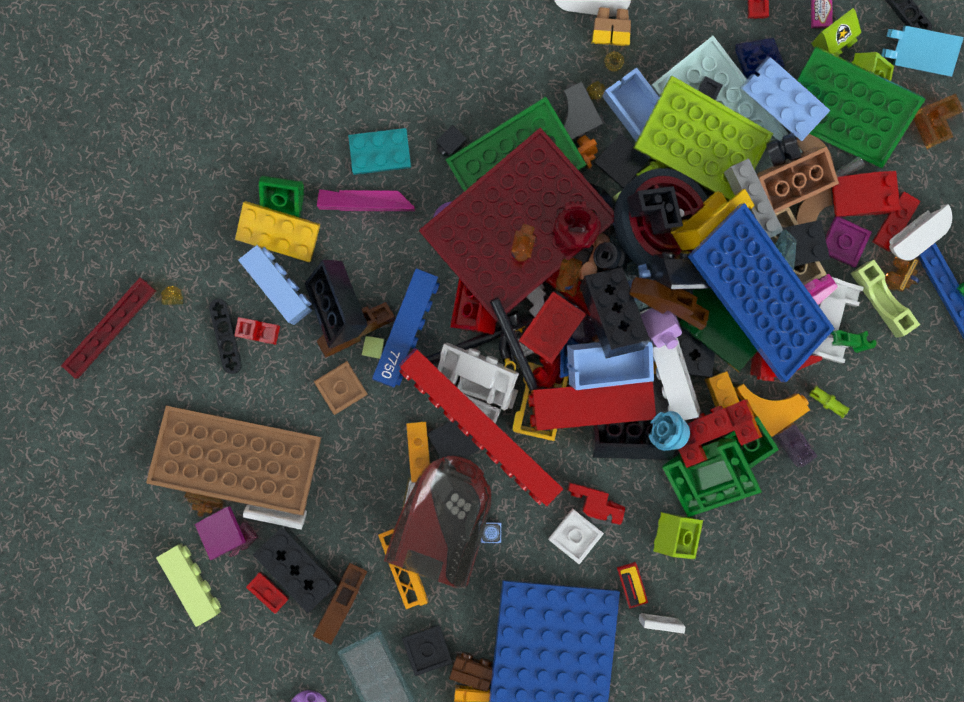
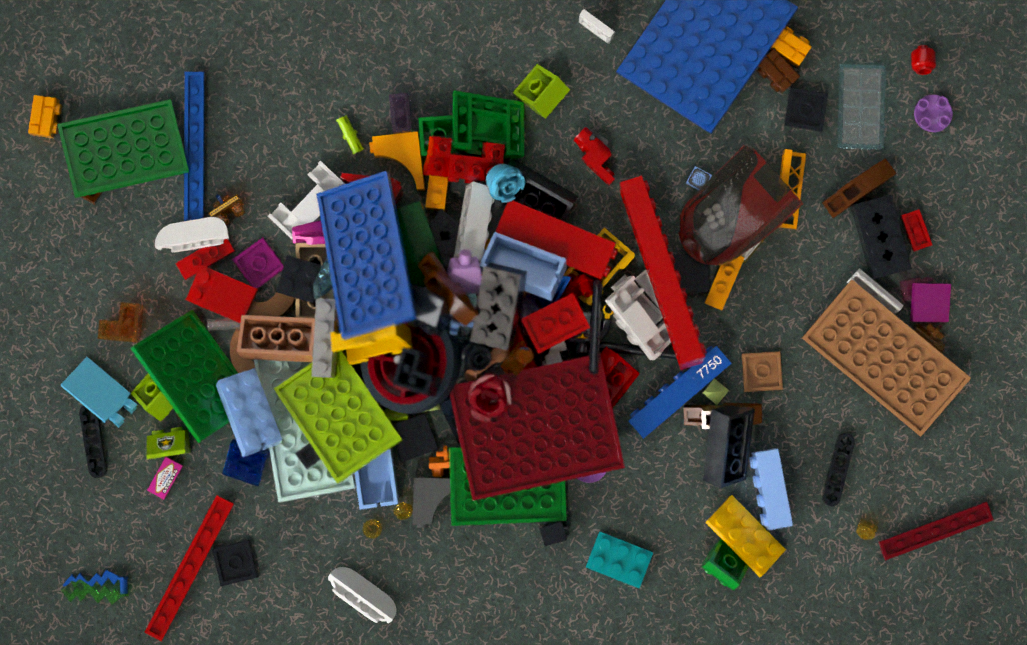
camera: 145 degrees left, 0 degrees up
yellowish green brick [156,543,221,627] -> none
red slope [234,317,280,345] -> none
dark pink wedge [317,190,415,211] -> none
clear orange hips [511,224,536,261] -> none
white tile [548,508,604,564] -> none
hips [591,7,631,46] -> none
slope [617,562,648,609] -> none
black wheel [766,133,802,167] -> none
green piece [830,330,877,353] -> none
yellowish green arch [850,260,920,337] -> none

